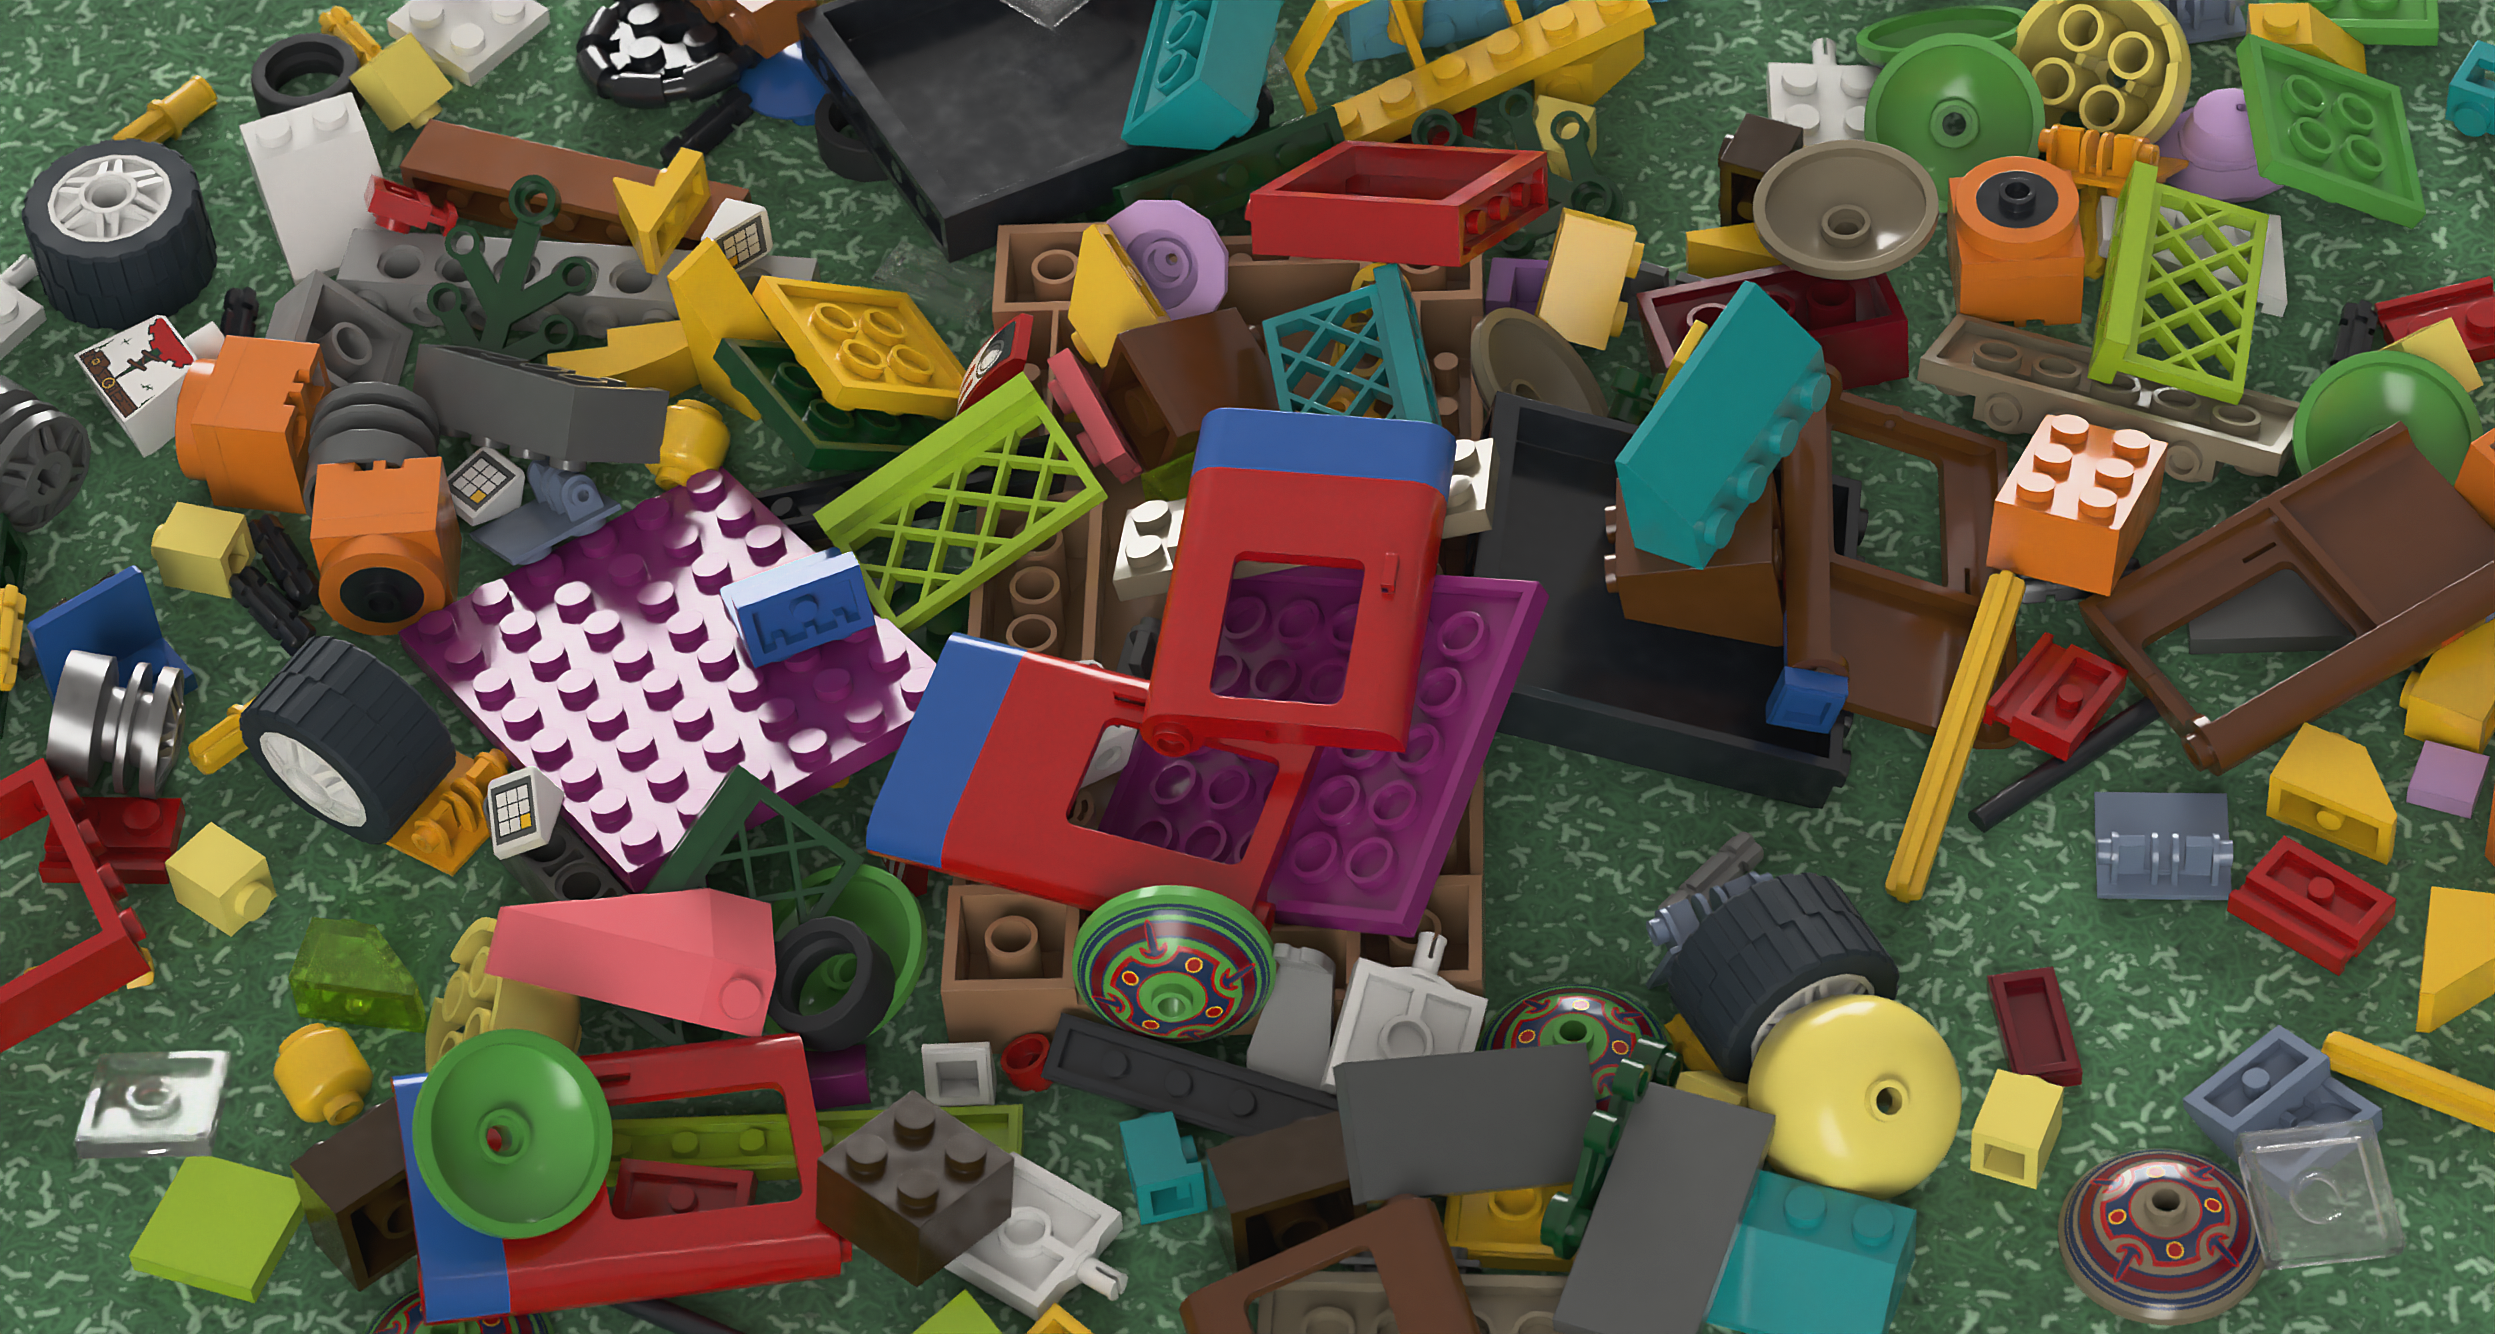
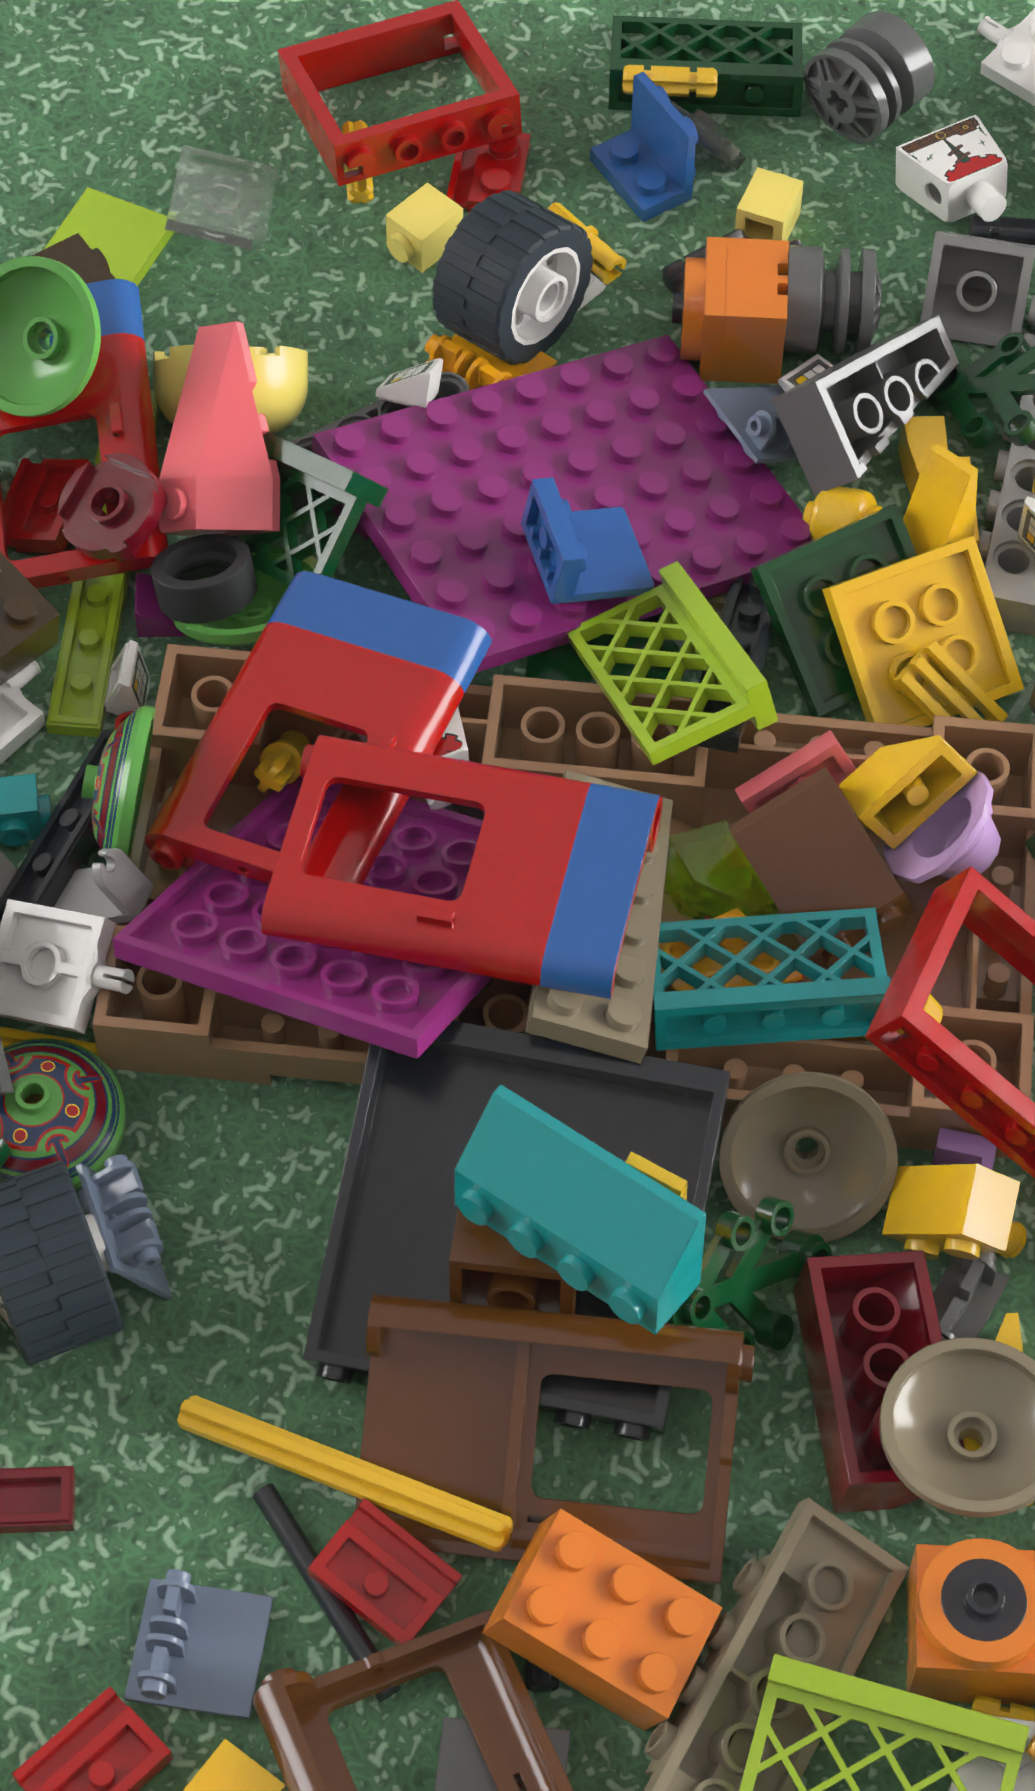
camera: 90 degrees right, 10 degrees up
flat silver wheel [46,650,186,800] -> none
orange piece [175,335,332,515] -> none
yellow head [273,1023,374,1126] -> none
clear neon green slope [288,917,428,1034] -> none
slope [955,313,1034,417] -> none
light grey axle [1658,832,1764,909] -> none
blue tile [1766,666,1848,734] -> none
none -> dark red plate [58,453,168,561]
none -> yellow tile [893,640,1008,722]

